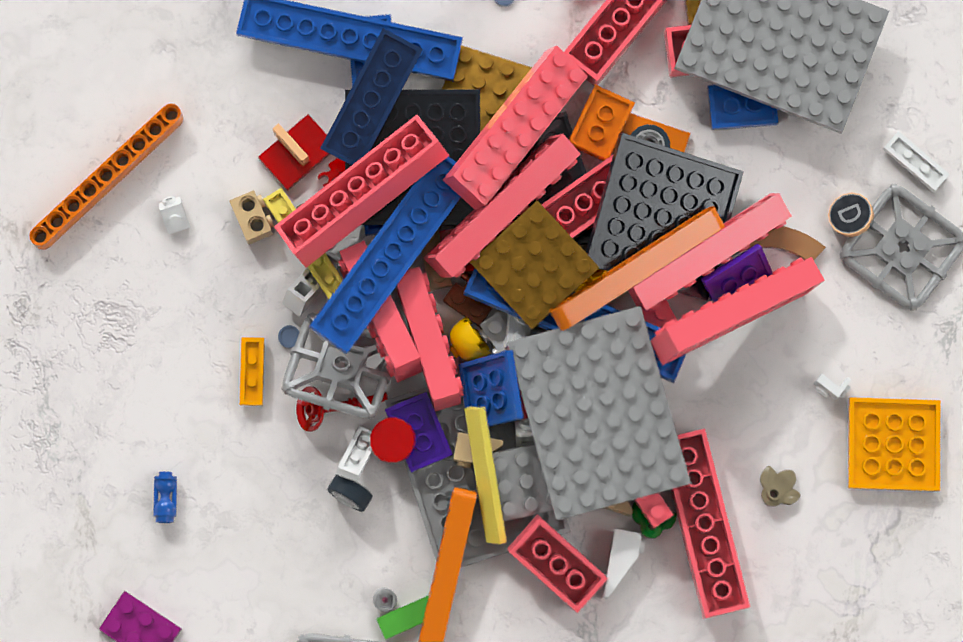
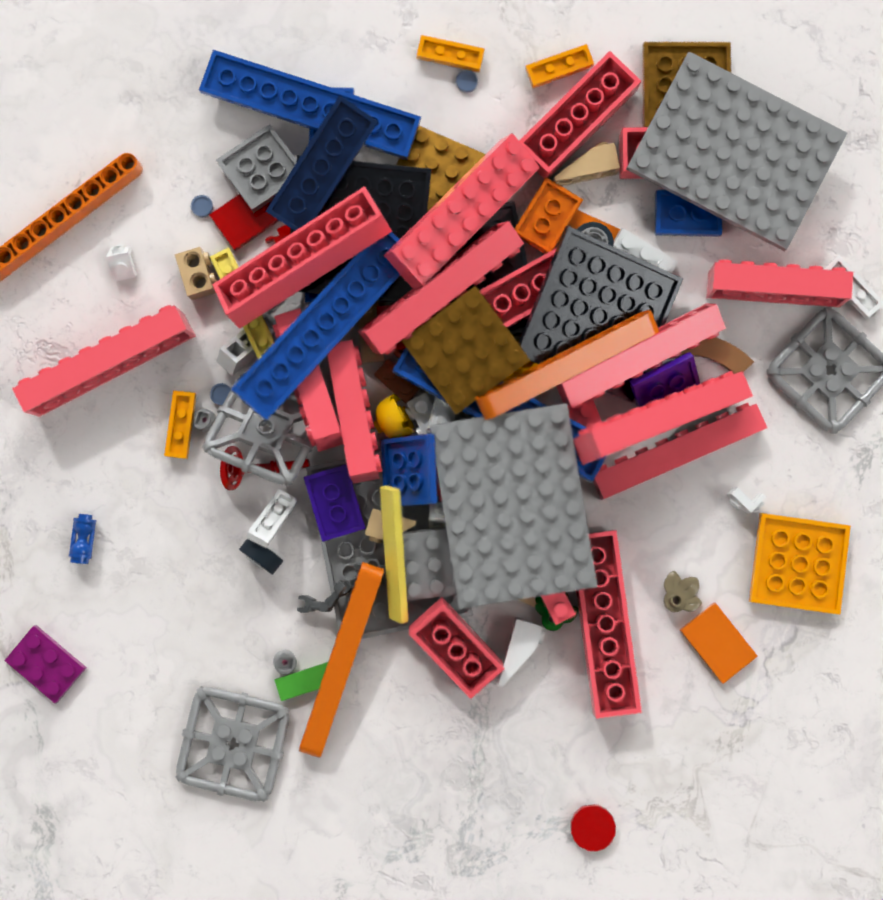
camera: 10 degrees right, 5 degrees up
light nougat tile [273,123,310,166] -> none
red tile [370,417,416,463] -> none
black tile [828,193,874,237] -> none
none -> coral brick [12,305,196,417]
none -> sand blue piece [191,195,213,217]
none -> light grey tile [193,409,216,432]
none -> light grey plate [216,124,297,213]
none -> dark grey piece [297,581,353,613]
none -> tan slope [553,142,620,186]
none -> coral brick [593,403,767,500]
none -> white plate [613,228,678,273]
none -> orange tile [680,602,758,684]
none -> coral brick [706,259,853,308]

